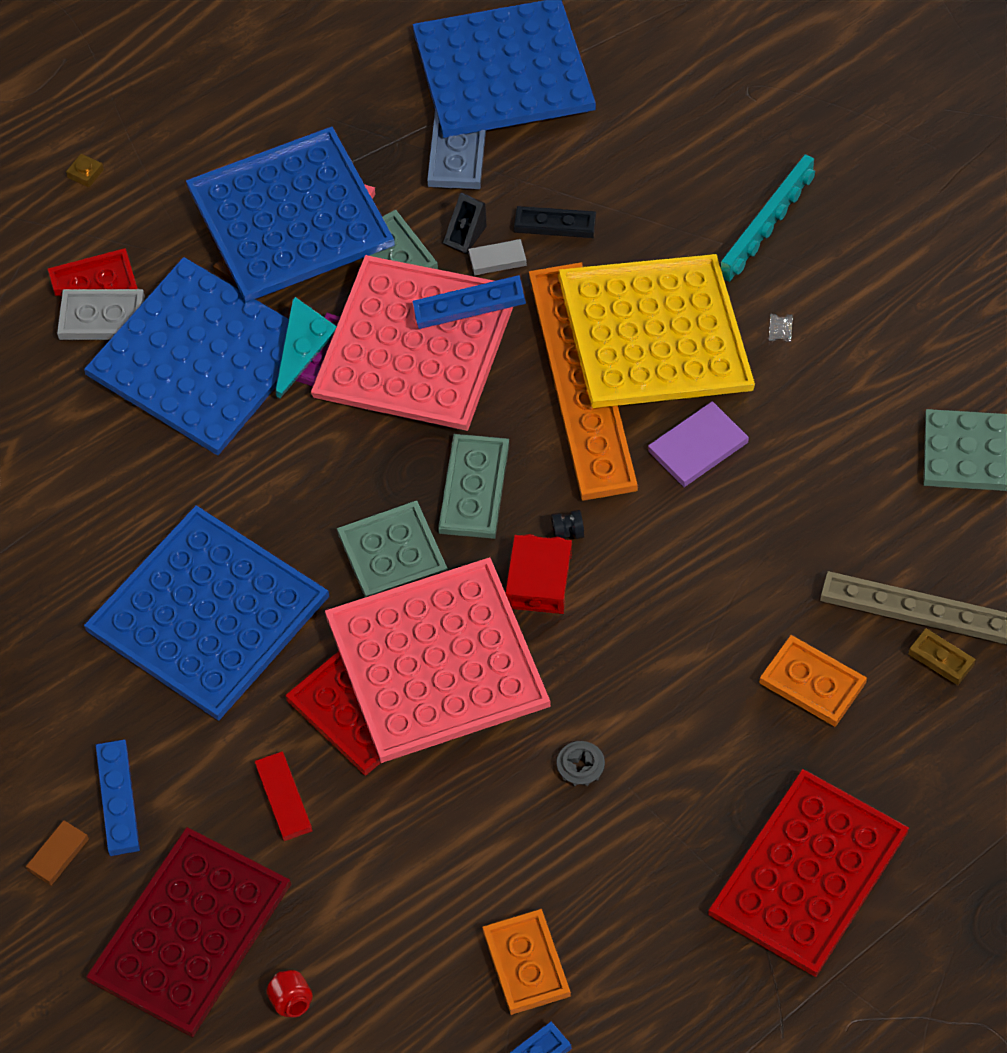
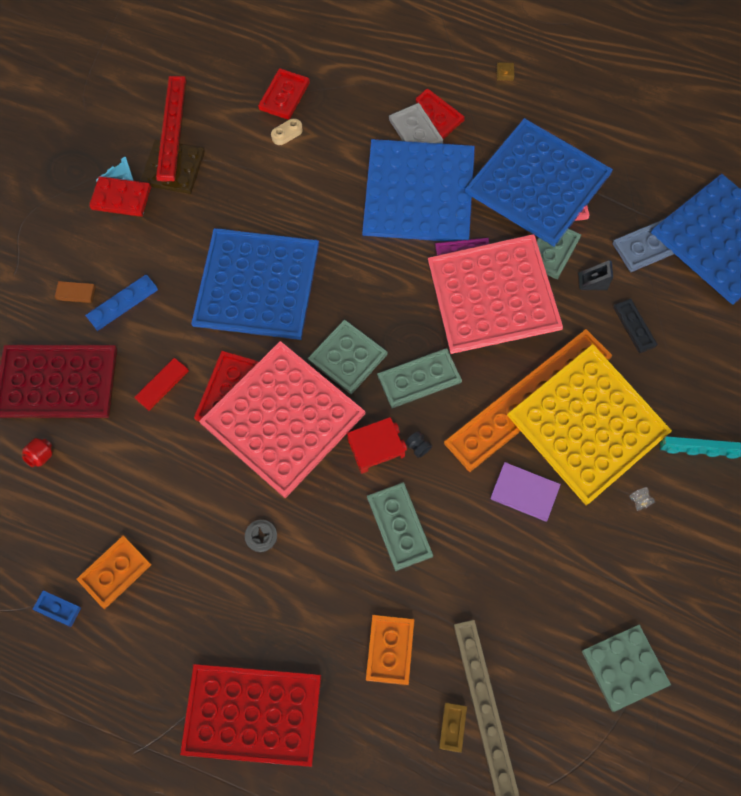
camera: 60 degrees right, 10 degrees up
teal wing [276,297,337,398] -> none
blue plate [413,275,526,329] -> none
light grey tile [469,239,527,275] -> none
none -> sand green tile [367,482,433,571]

